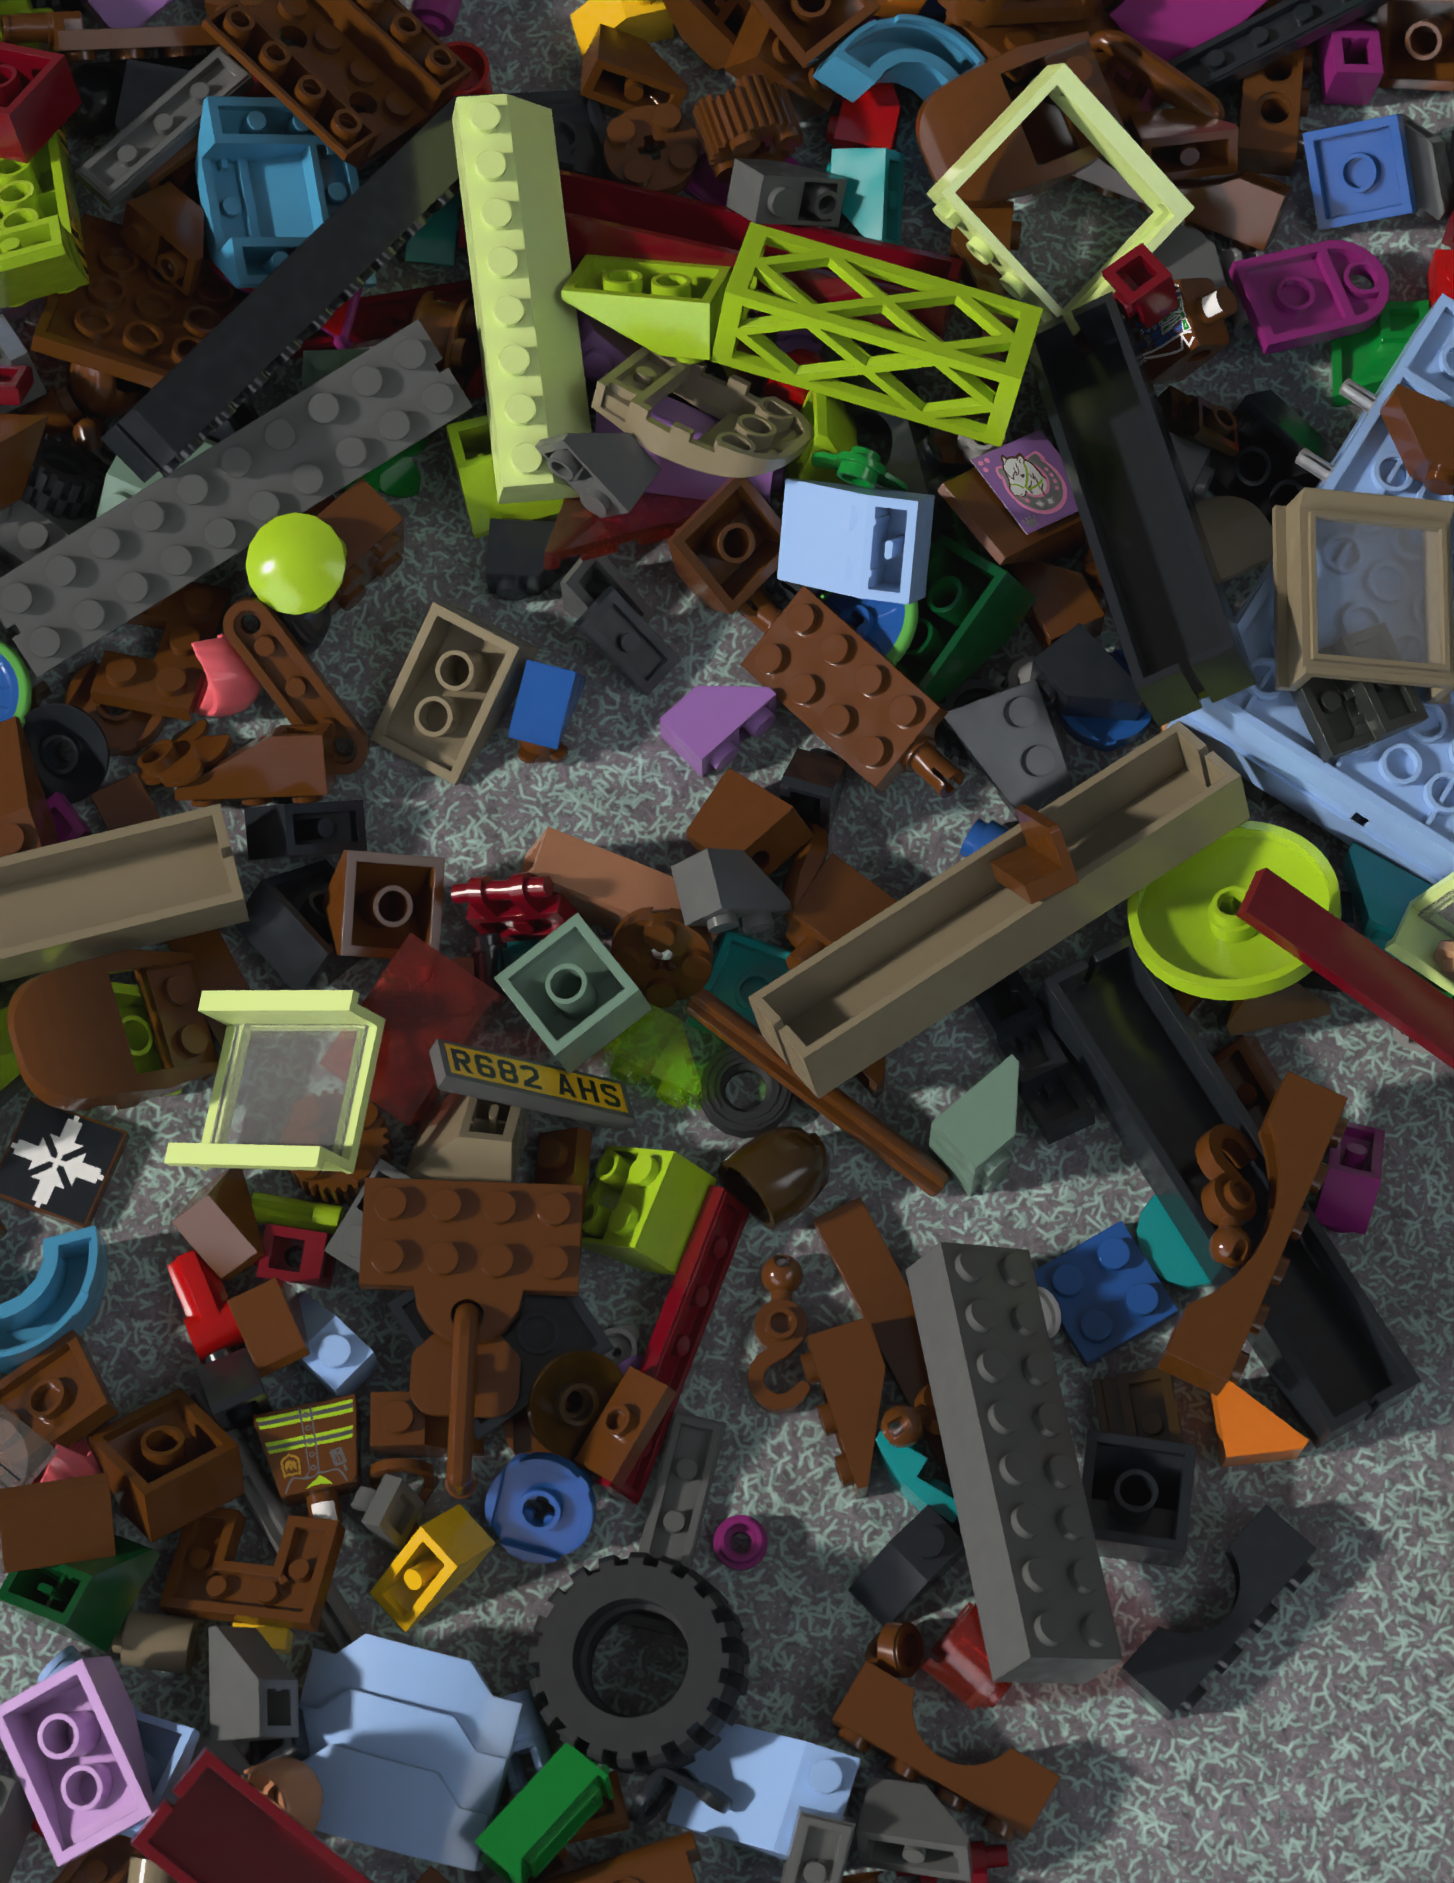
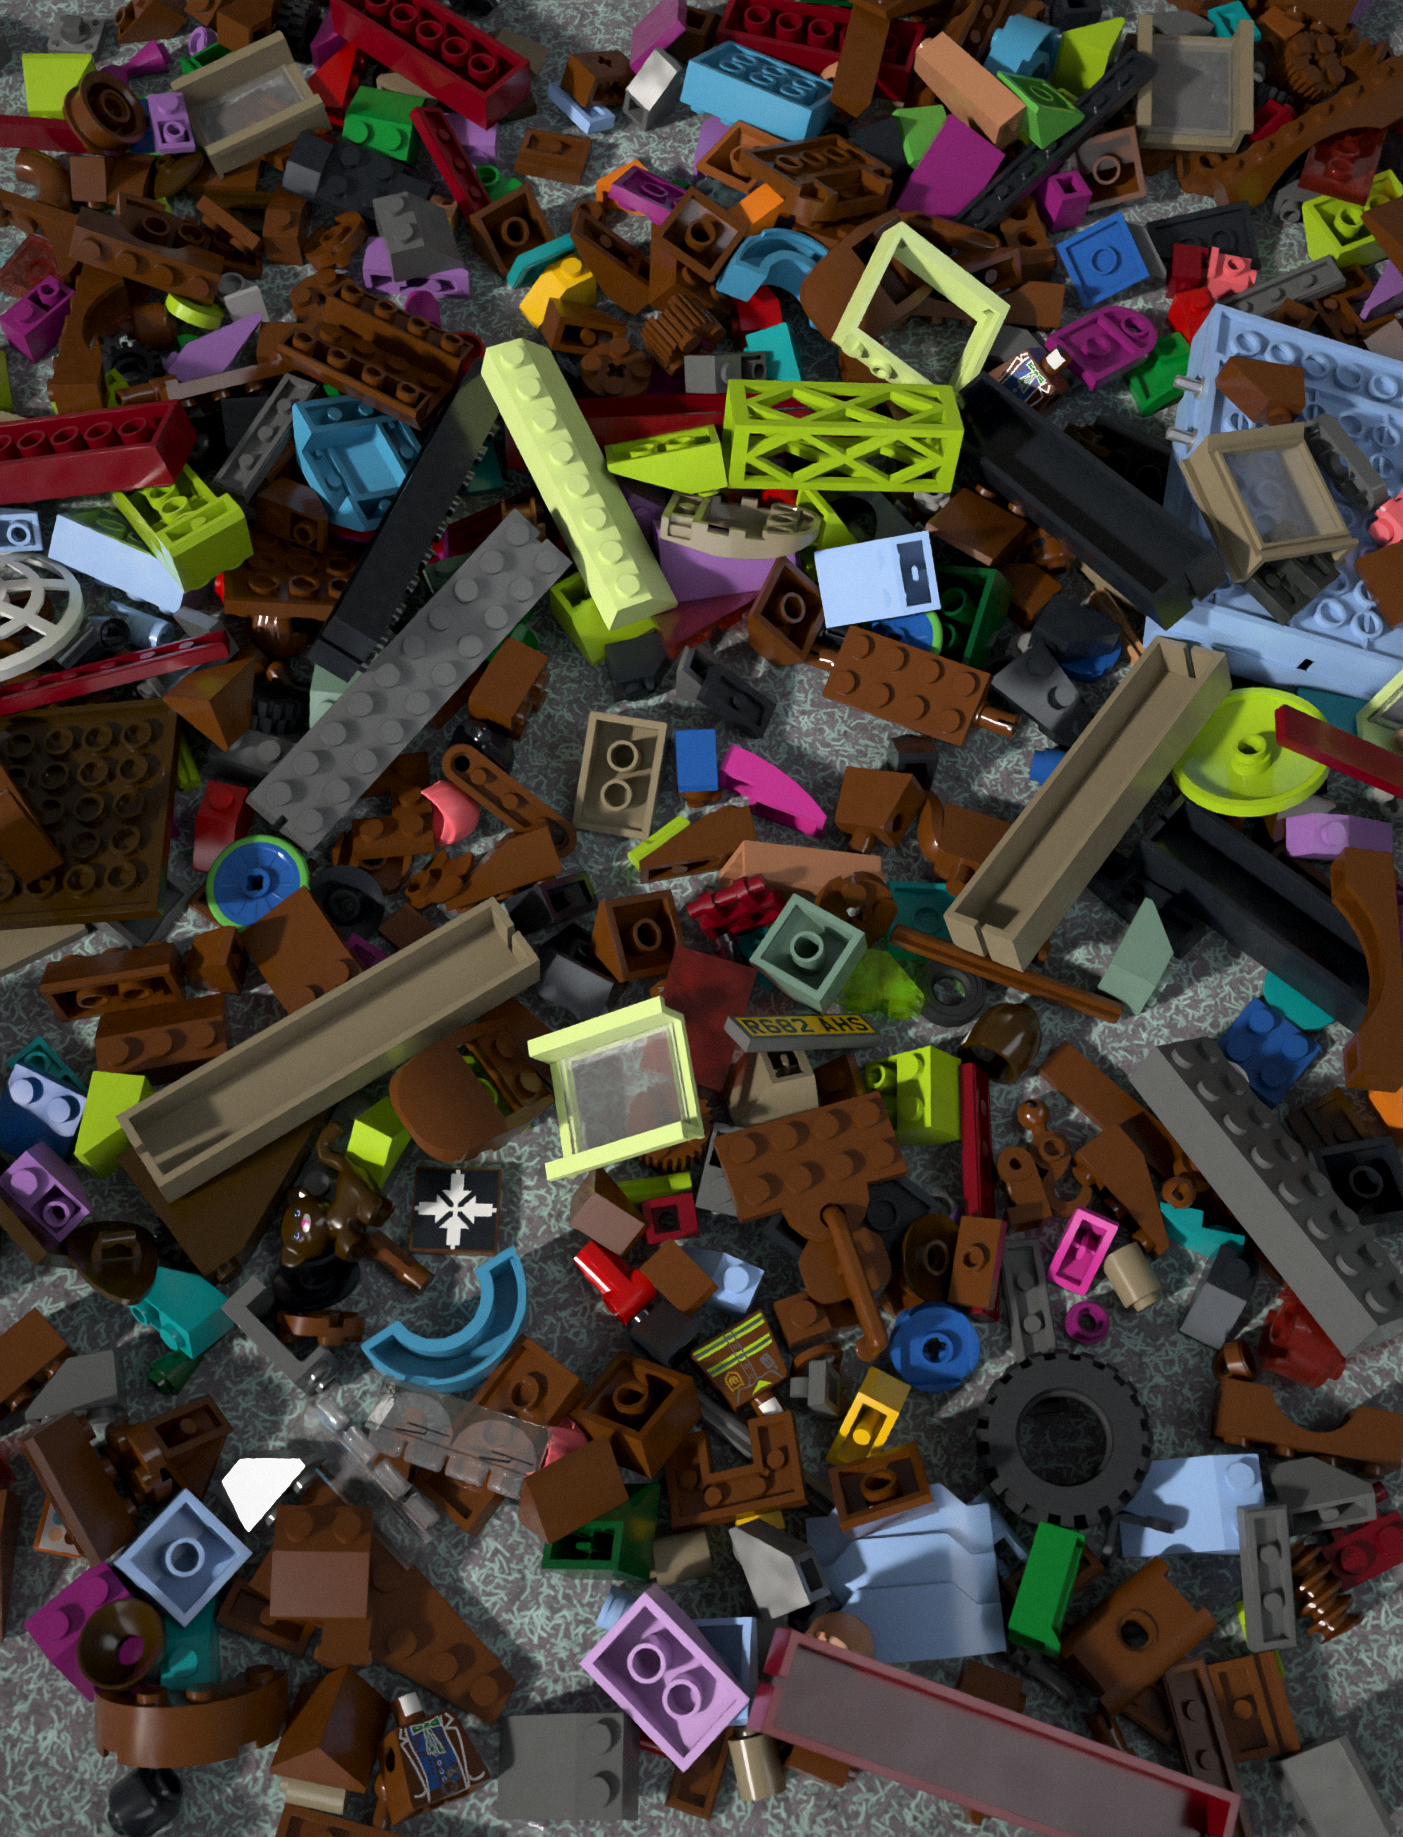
camera: 25 degrees left, 5 degrees down
lime dish [245,512,347,615] -> none
dark grey slope [535,433,661,518] -> none
medium lavender slope [659,686,776,778] -> none
dark grey slope [671,848,793,934] -> none
green plate [811,446,909,492] -> none
sticker [971,429,1078,534] -> none
reddish brown panel [990,804,1079,904] -> none
dark red brick [1101,243,1179,330] -> none
reddish brown piece [1195,1124,1258,1268] -> none
none -> lime piece [627,815,690,871]
none -> reddish brown slope [639,805,758,884]
none -> dark pink slope [718,744,827,840]
none -> reddish brown slope [828,1440,939,1541]
none -> reddish brown leg [993,1146,1053,1235]
none -> dark pink slope [1046,1205,1120,1297]
none -> dark tan brick [1100,1242,1164,1313]
none -> medium lavender slope [1286,813,1392,860]

